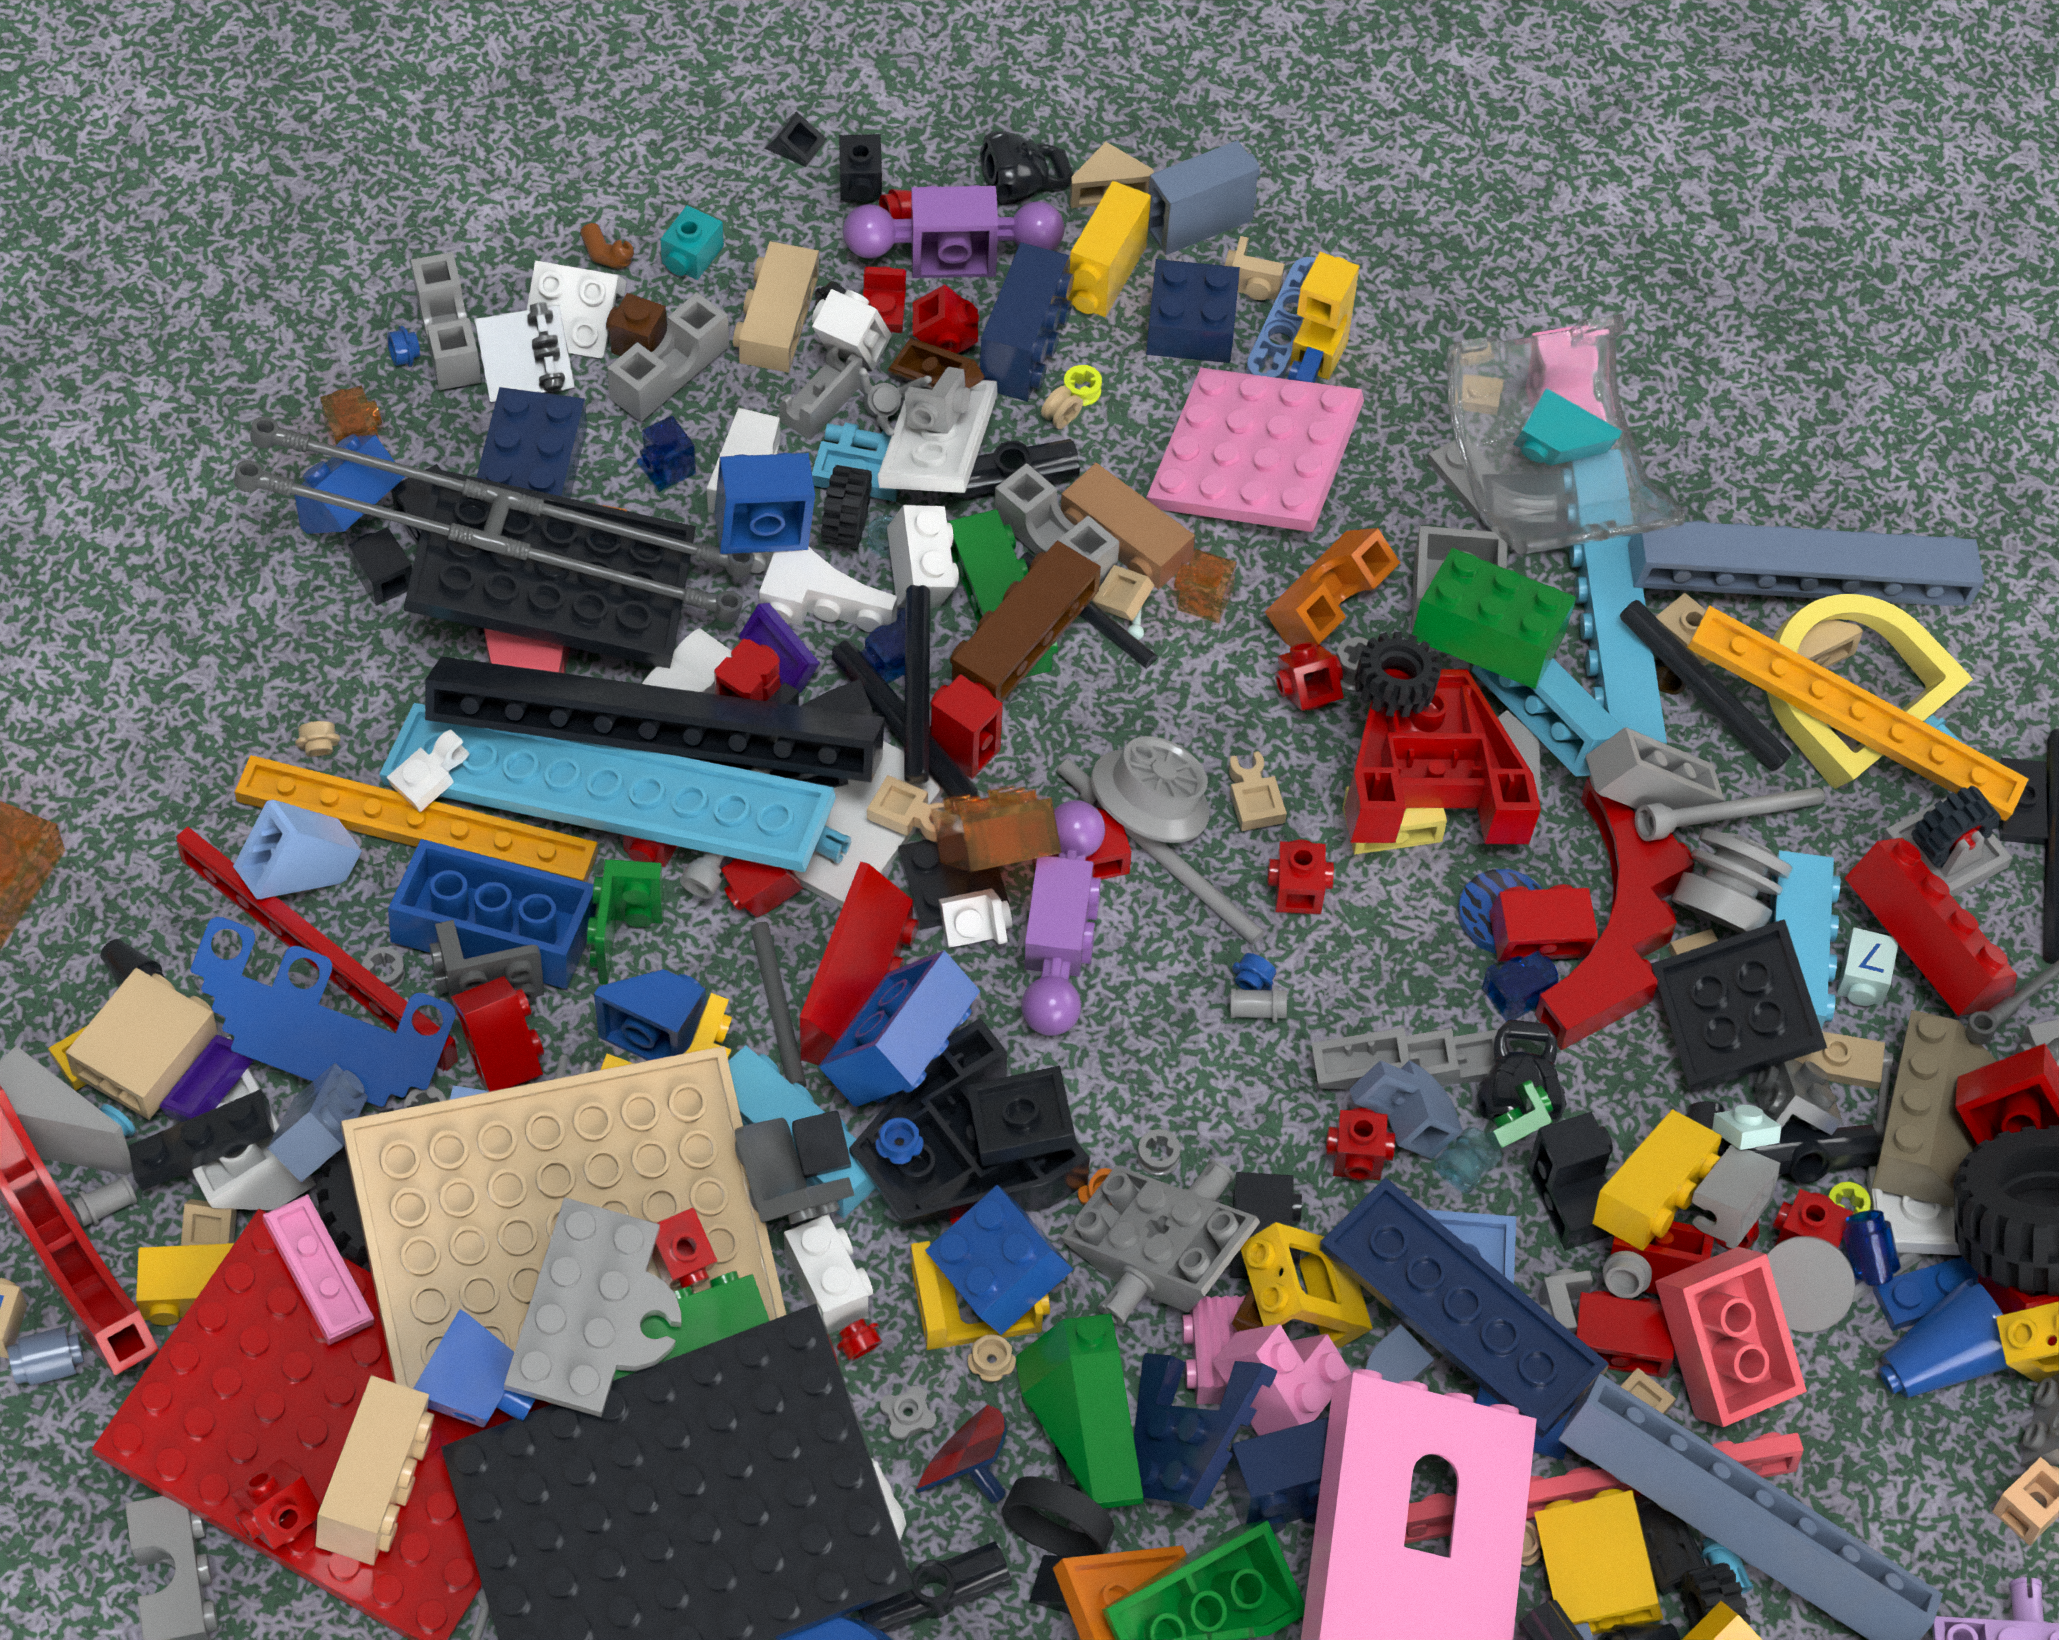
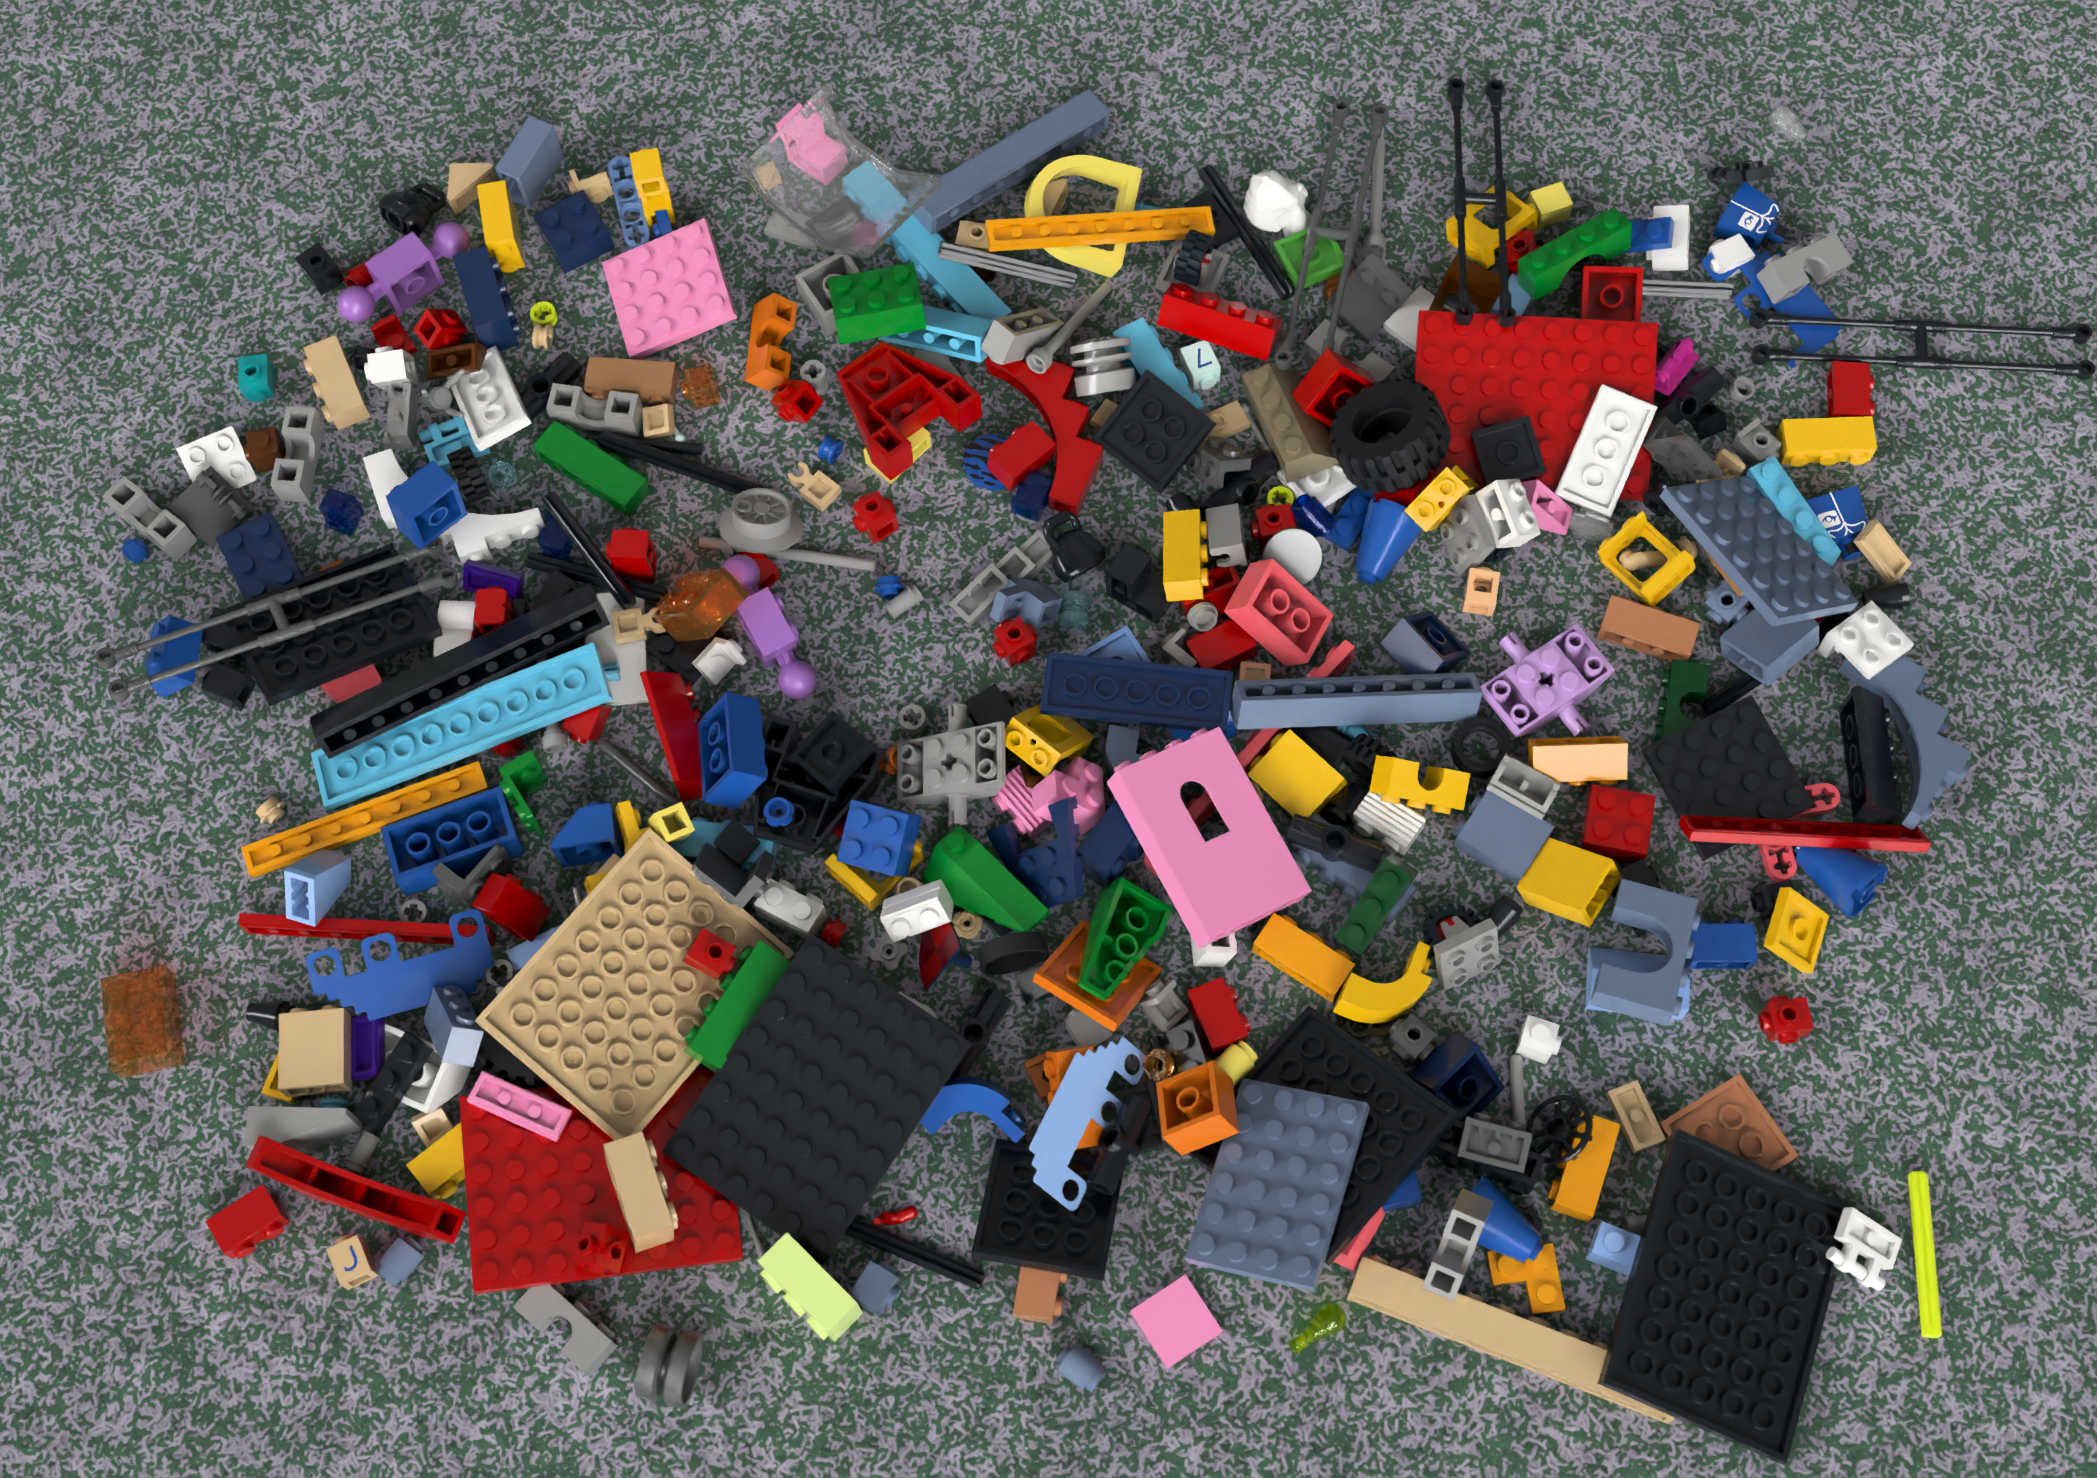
camera: 30 degrees left, 10 degrees up
clear orange brick [320,385,382,446] -> none
white plate [387,729,469,812] -> none
torso [413,1309,536,1427] -> none
light grey plate [504,1197,681,1417] -> none
dark orange arm [580,223,634,270] -> none
black slope [765,111,827,167] -> none
white brick [887,505,959,608] -> none
light grey bracket [905,367,970,434] -> none
reddish brown brick [950,540,1101,703] -> none
black tyre [1354,631,1442,717] -> none
bracket [1486,1080,1553,1151] -> none
teal slope [1513,388,1622,466] -> none
light aqua plate [1712,1105,1781,1150] -> none
none -> black axle [598,431,764,494]
none -> light yellow brick [646,802,695,845]
none -> blue bush [817,434,844,464]
none -> white brick [880,879,954,942]
none -> tan plate [952,909,983,939]
none -> dark blue slope [1381,610,1471,675]

